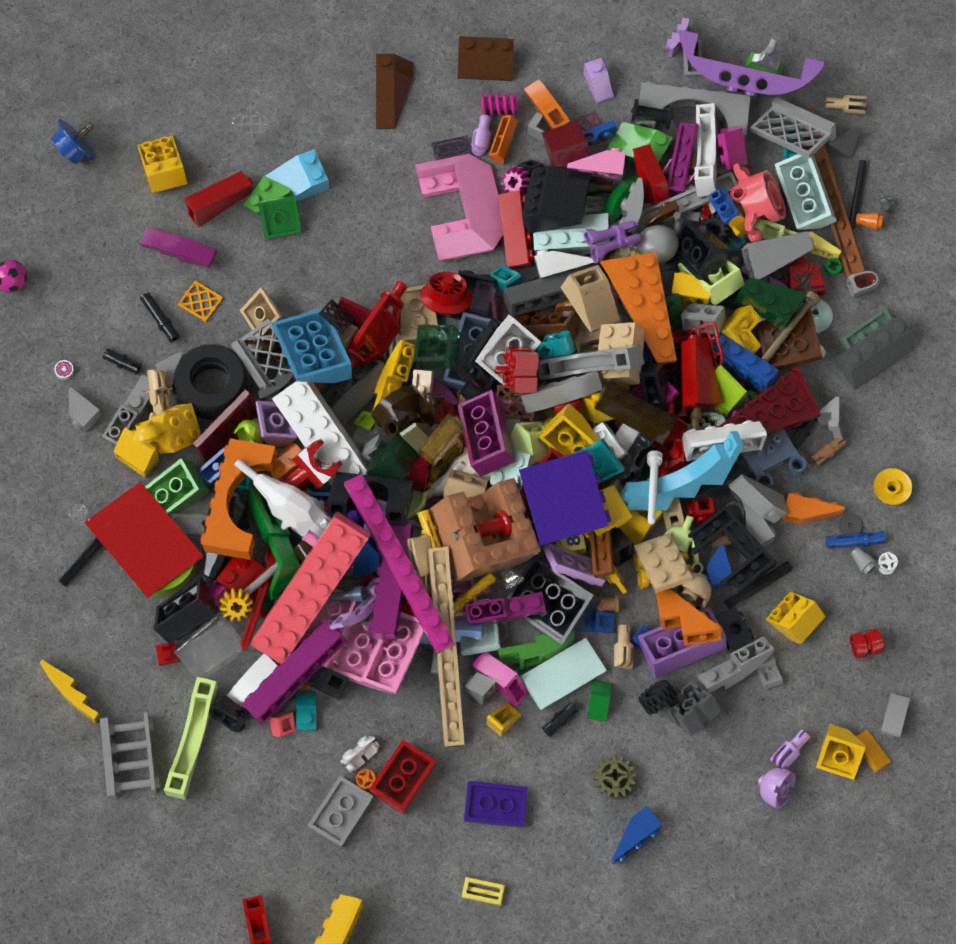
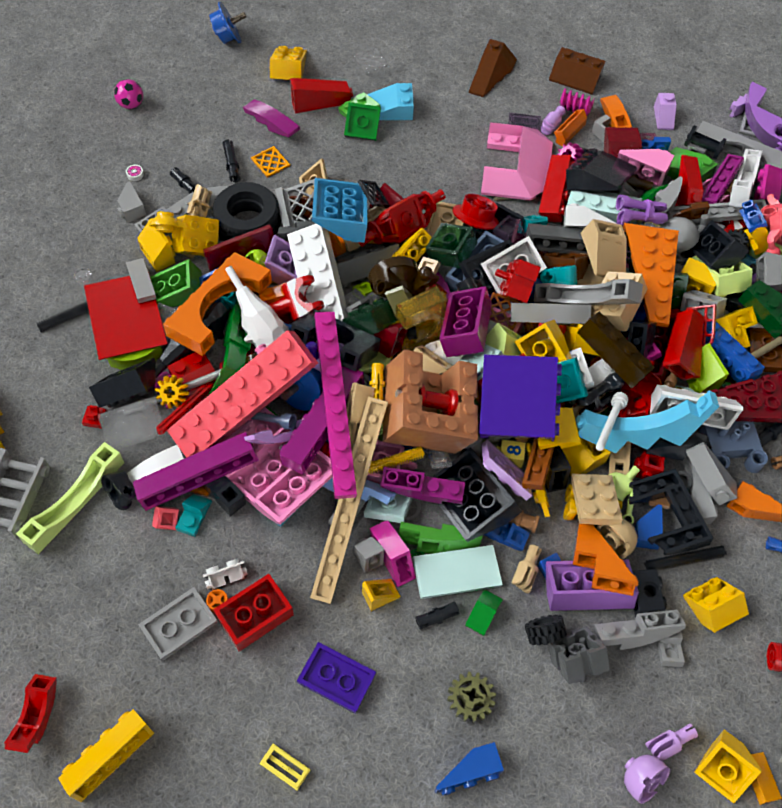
camera: 20 degrees right, 10 degrees down
none -> light grey tile [126,258,157,303]

